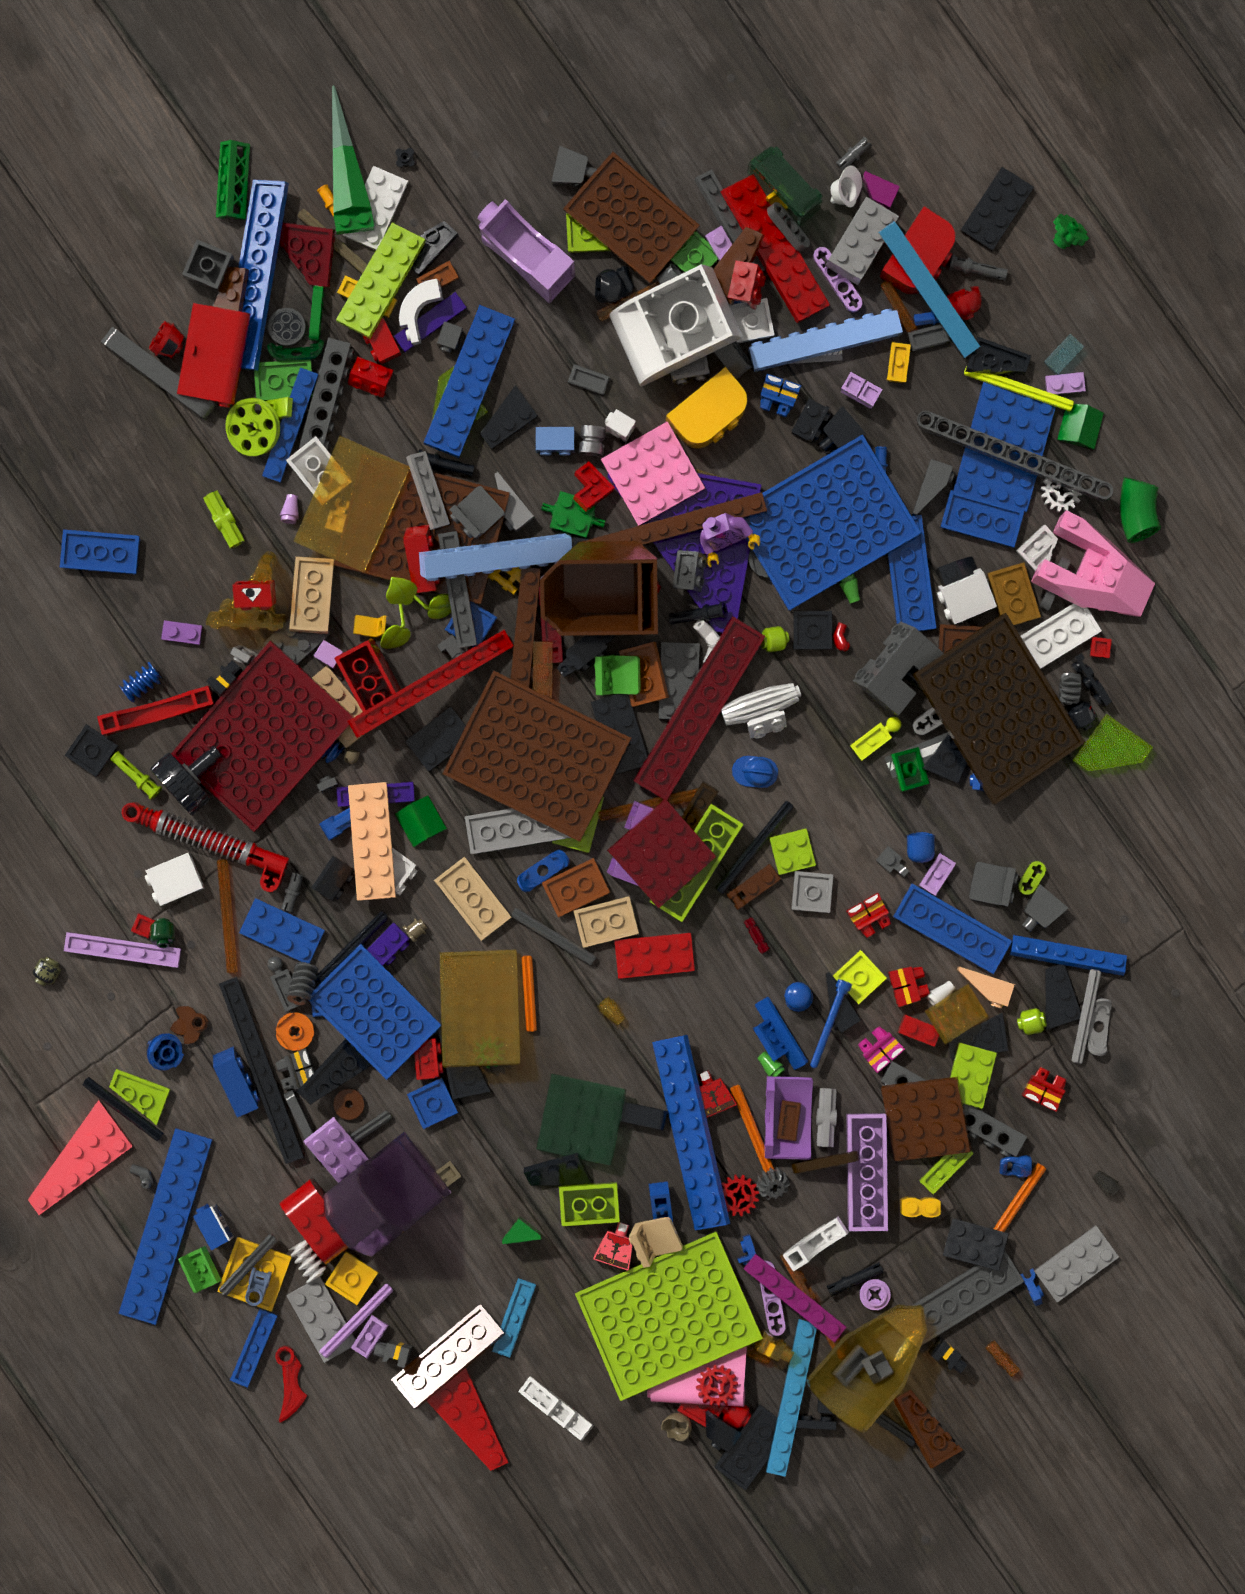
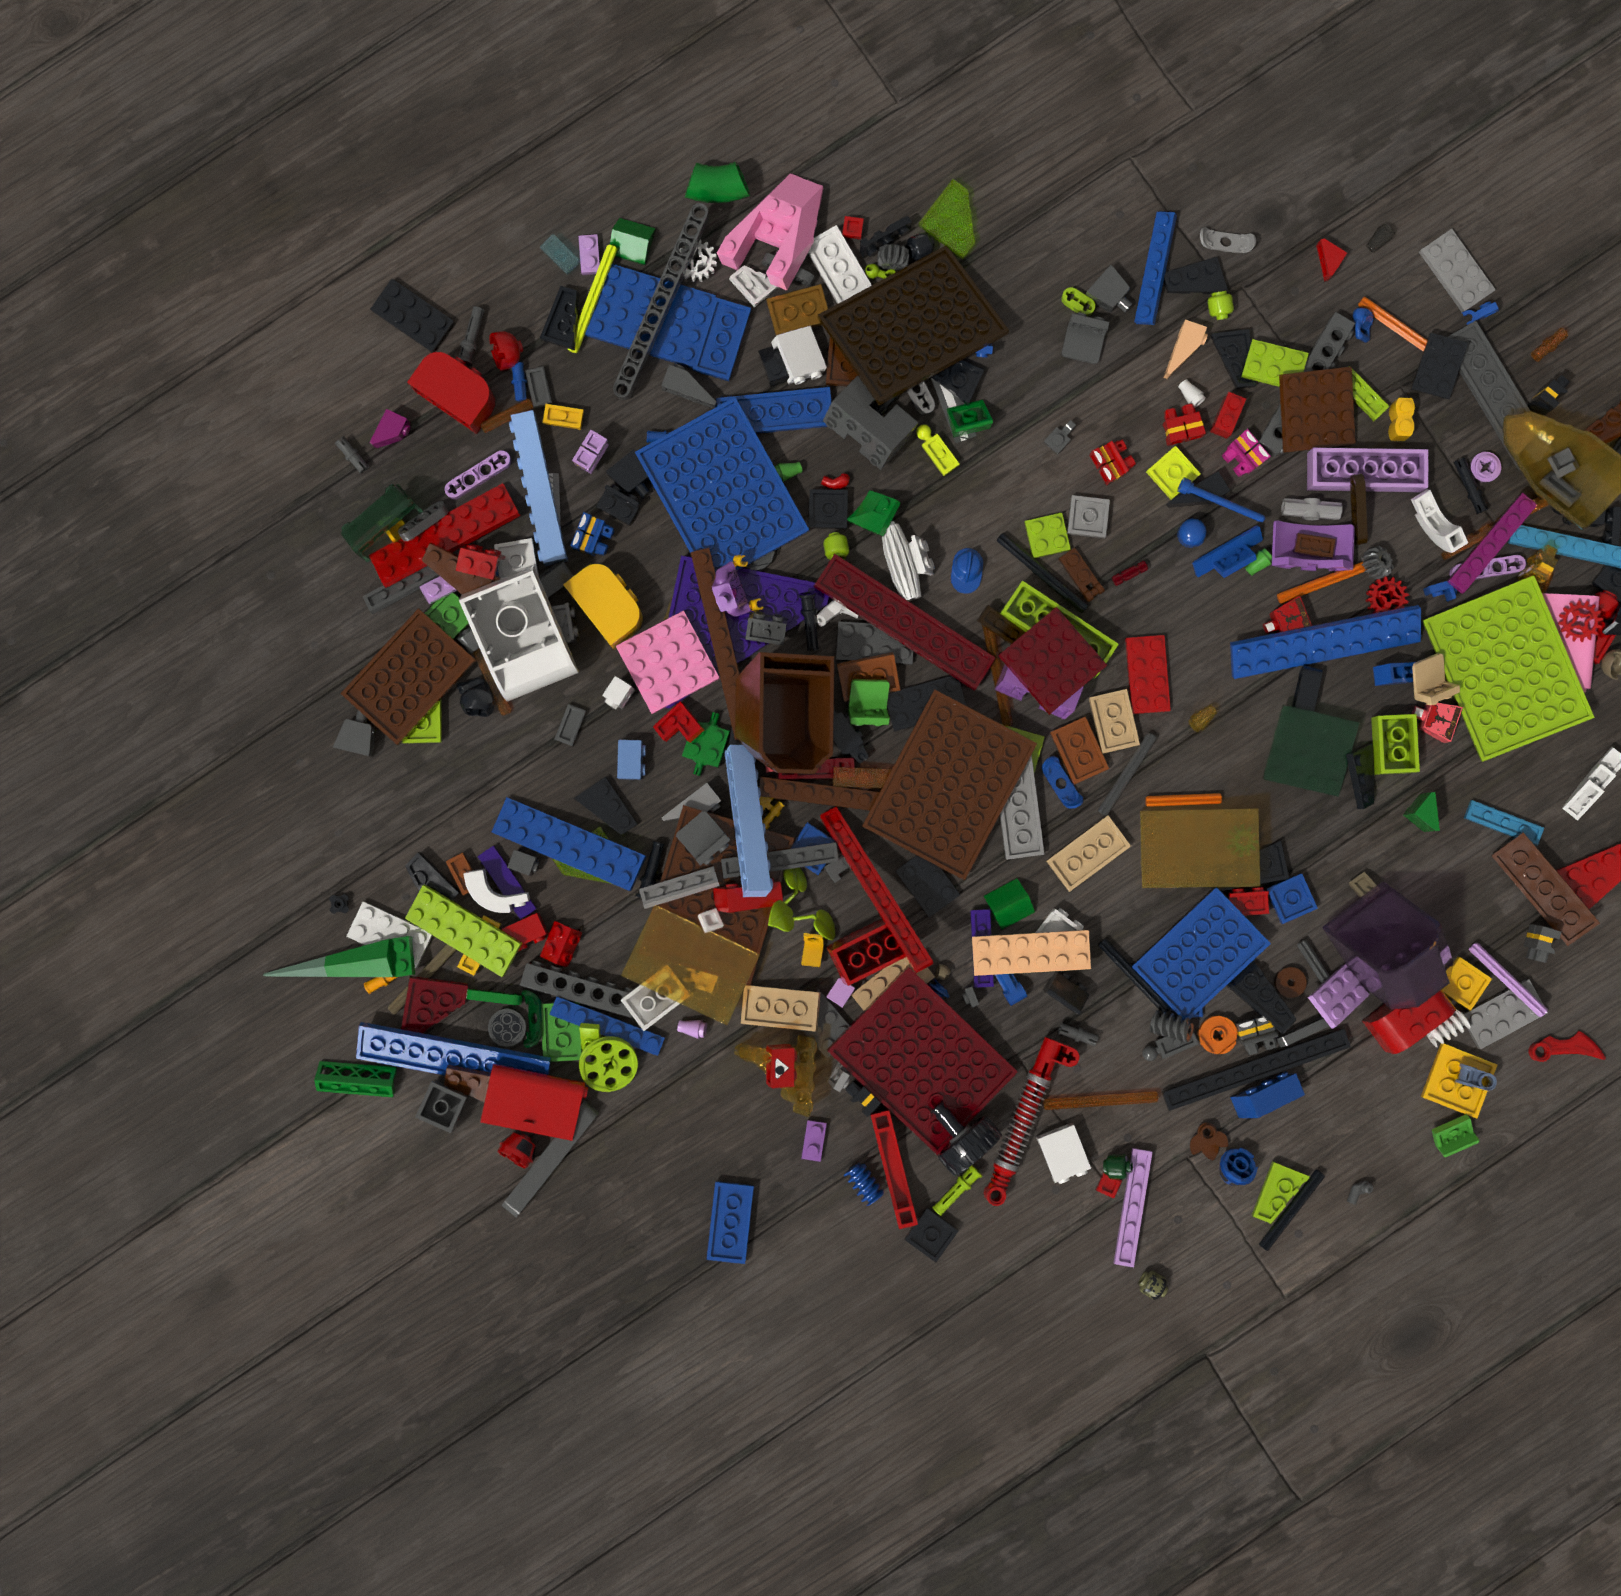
camera: 90 degrees left, 0 degrees up
coral wing [28,1100,133,1215] -> none
blue plate [119,1128,213,1325] -> none
blue piece [193,1204,234,1250] -> none
lime piece [203,490,245,549] -> none
dark grey axle [219,1234,277,1296] -> none
blue plate [230,1308,278,1388] -> none
blue plate [239,898,325,964] -> none
lavender slope [351,1315,389,1358] -> none
dark purple bracket [367,922,410,966] -> none
dark tan brick [403,918,427,942] -> none
lavender brick [477,199,575,304] -> none
flat silver wheel [579,425,606,456] -> none
light grey brick [825,197,899,285] -> none
white piece [830,166,862,207] -> none
dark azure tile [878,221,980,358] -> none
blue plate [893,884,1012,974] -> none
blue helmet [907,832,935,863] -> none
lavender plate [919,853,956,896] -> none
clear yellow plate [925,984,988,1044] -> none
red hips [1022,1067,1066,1112] -> none
green plant [1053,214,1089,249] -> none
light grey axle [1072,969,1101,1063] -> none
none -> white tile [698,908,724,933]
none -> green plate [847,490,900,537]
none -> lime arm [865,264,895,279]
none -> red slope [1316,238,1347,282]

